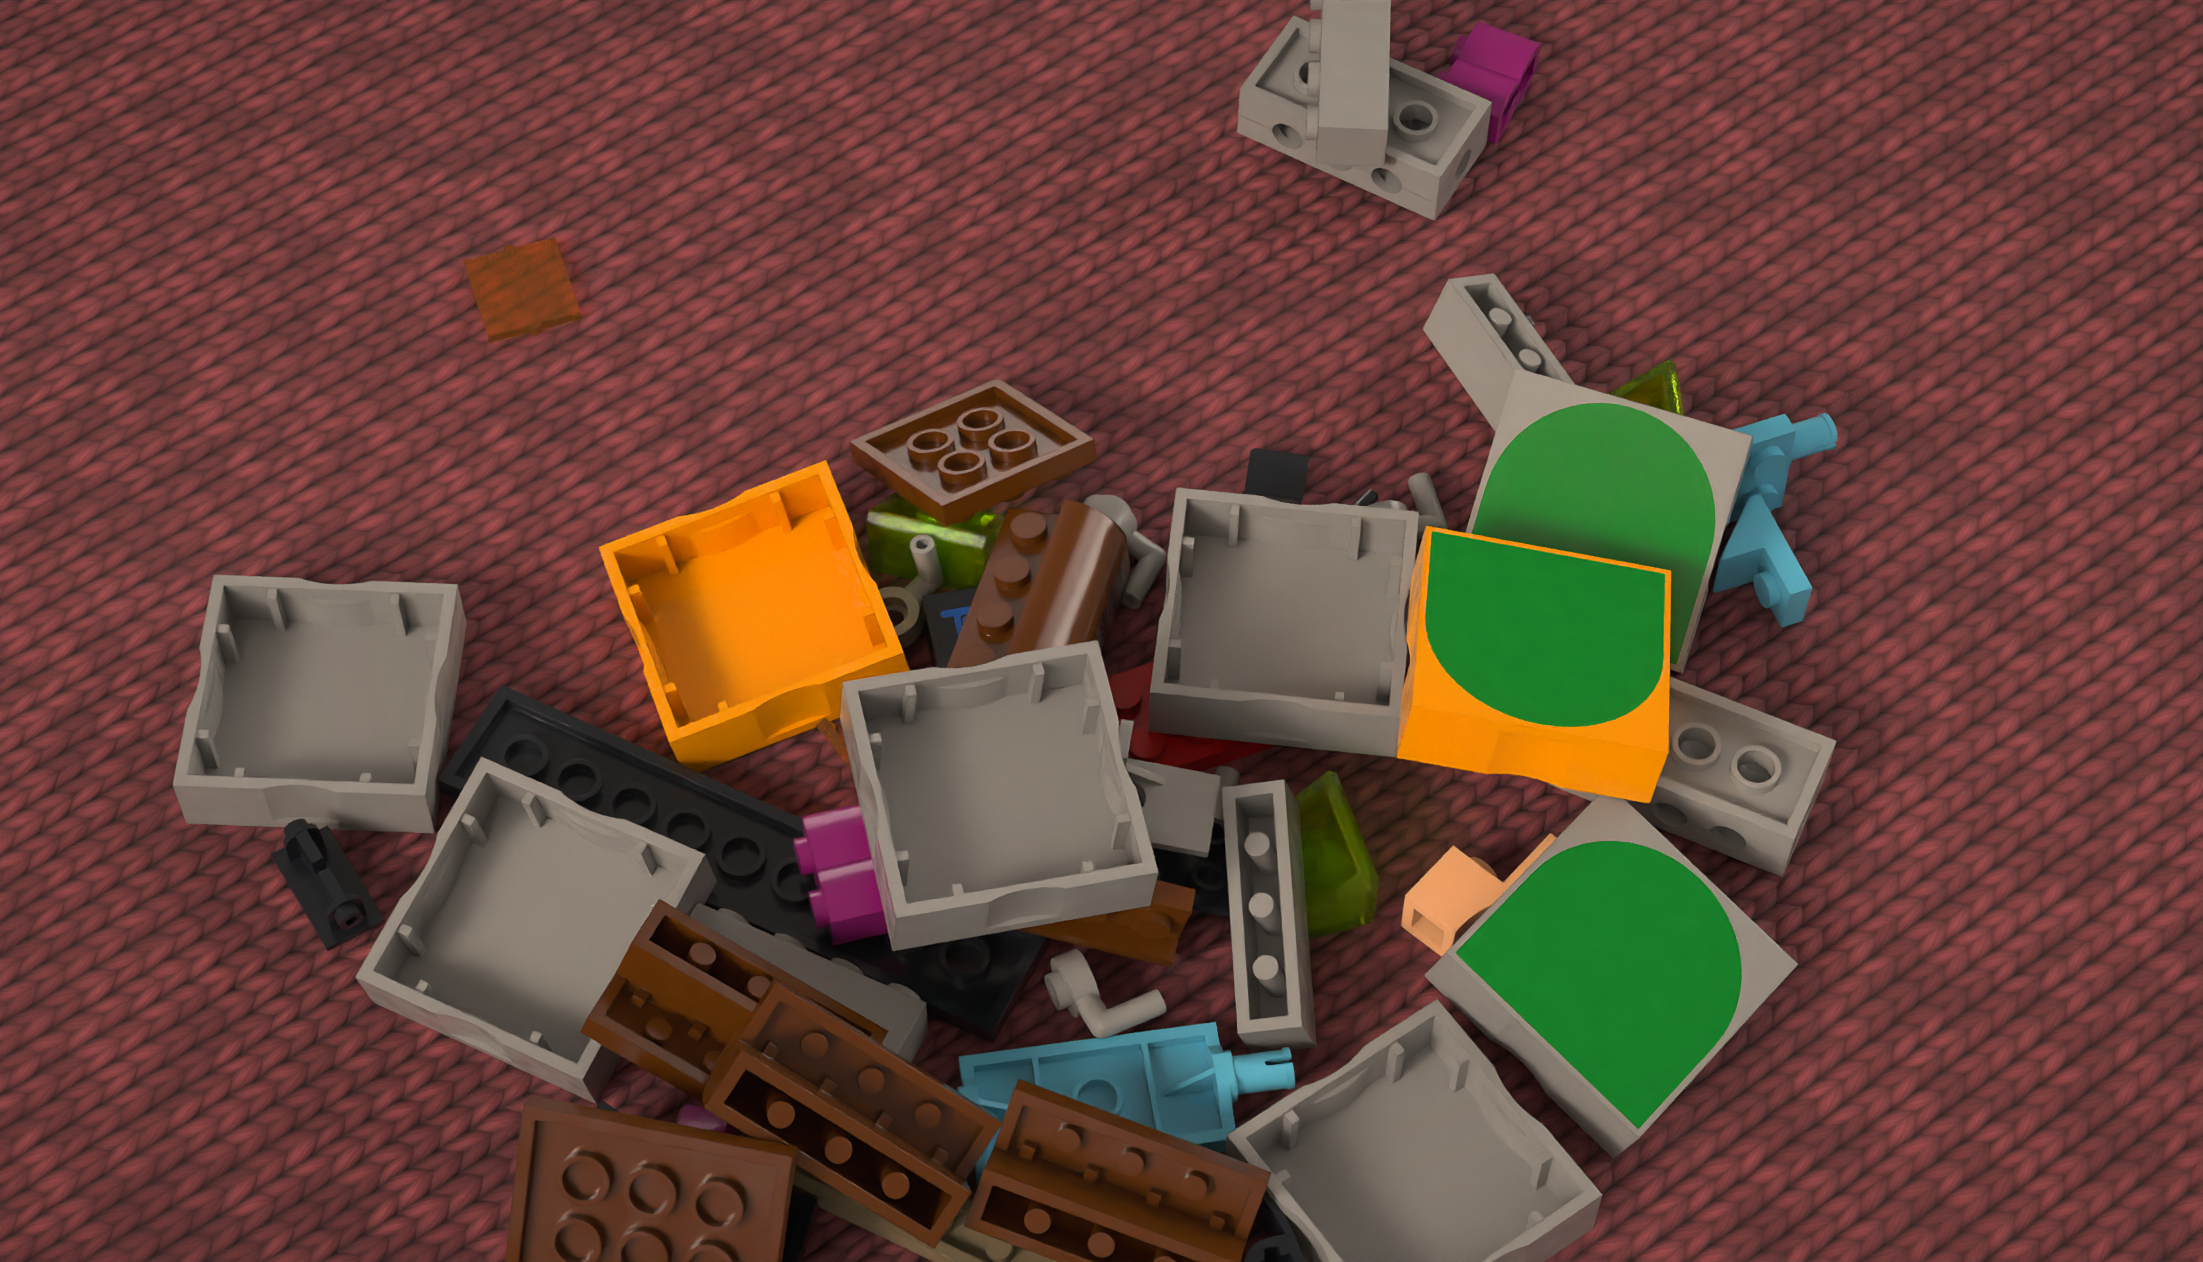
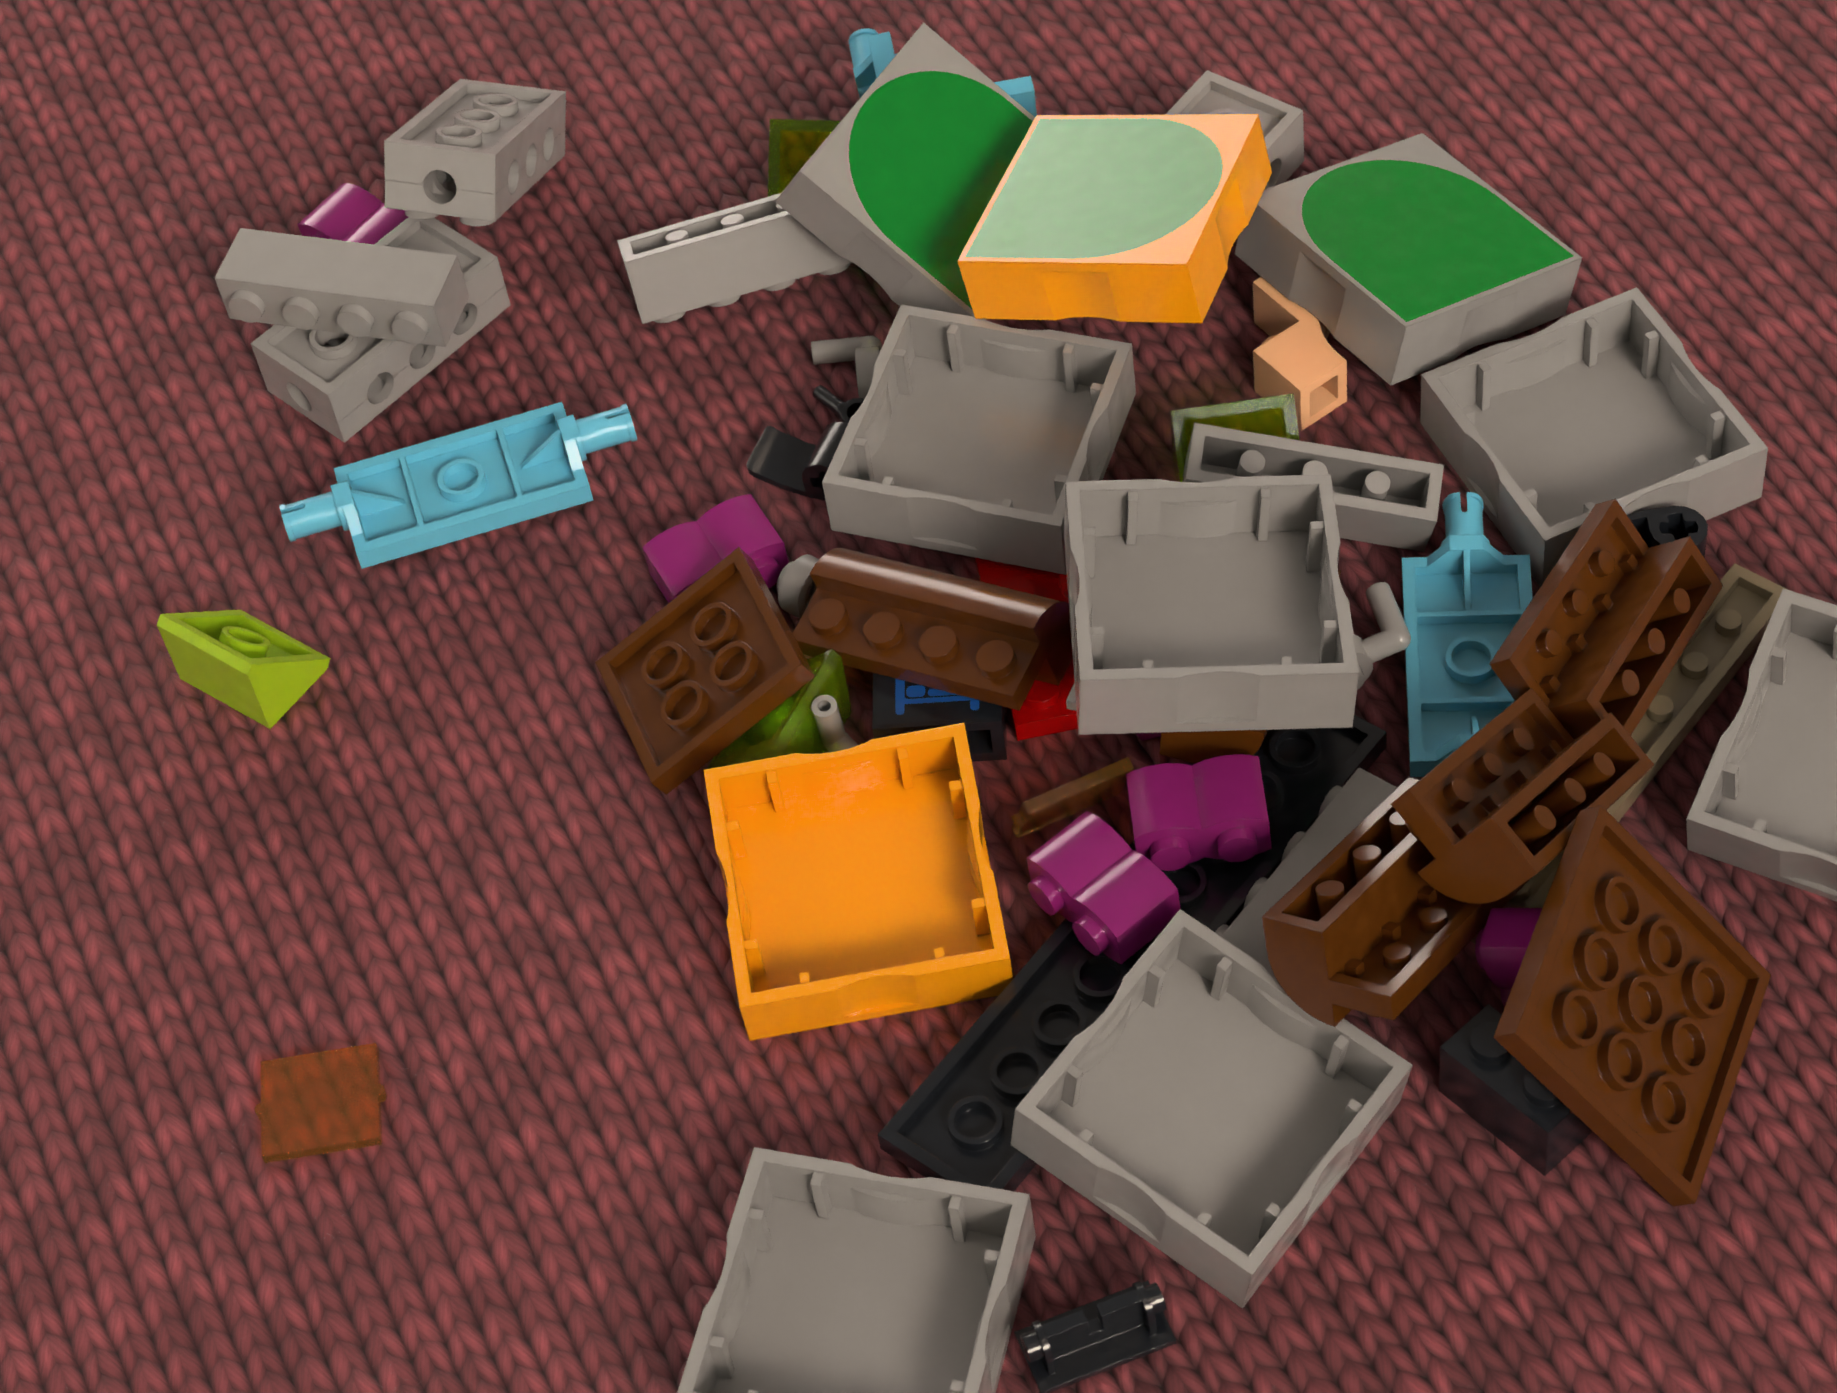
camera: 70 degrees left, 5 degrees down
none -> lime slope [157,610,331,729]
none -> medium azure plate [279,402,637,569]
none -> light grey brick [384,79,566,226]
none -> magenta brick [642,494,789,603]
none -> magenta brick [1026,811,1181,964]

